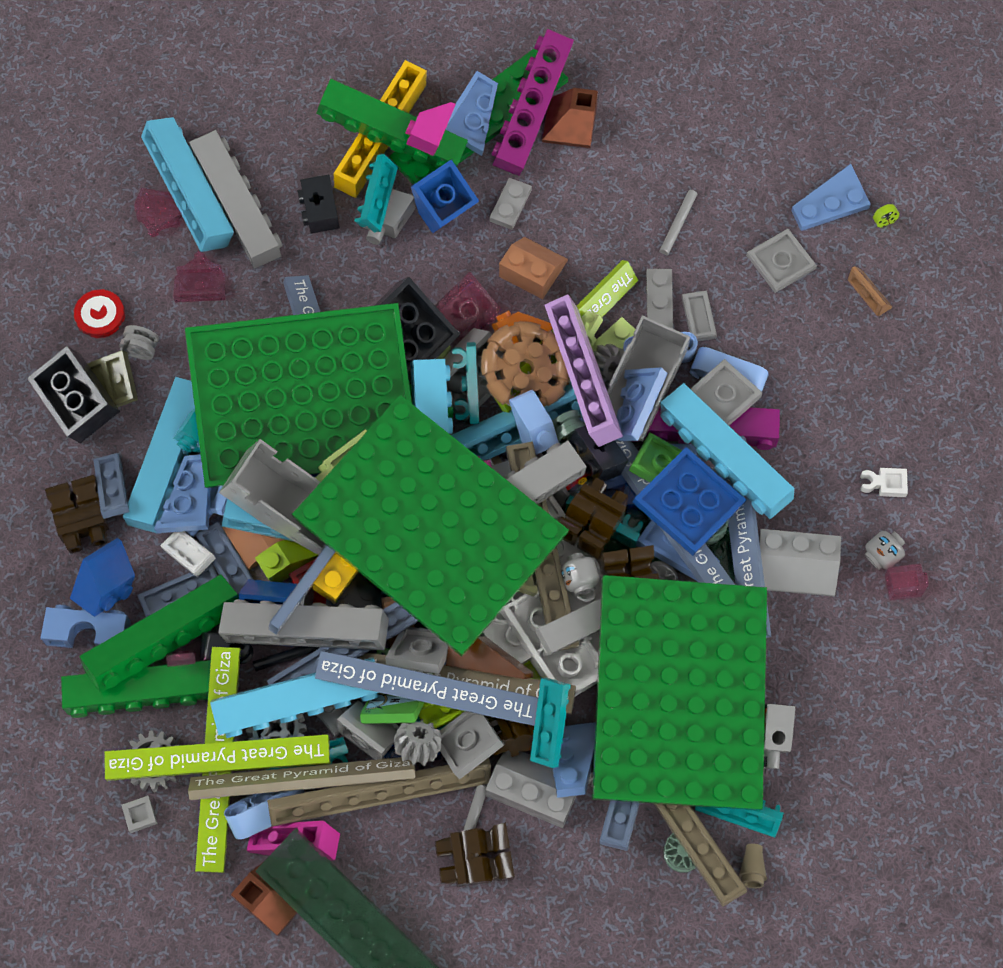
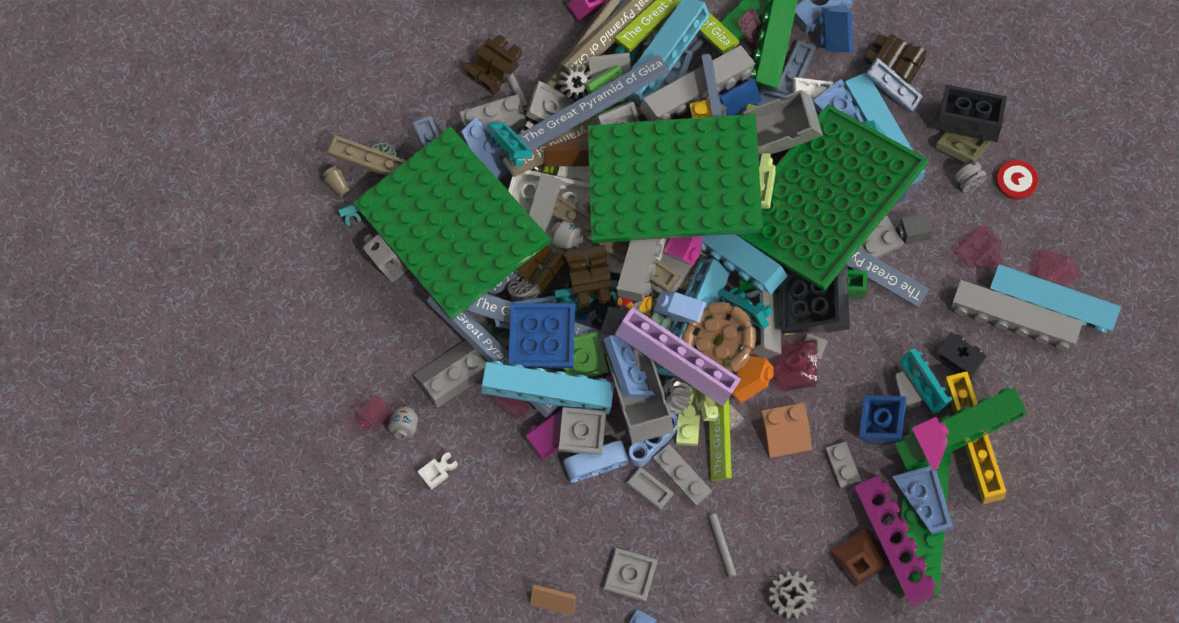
camera: 140 degrees right, 0 degrees up
none -> light grey gear [769,571,817,620]

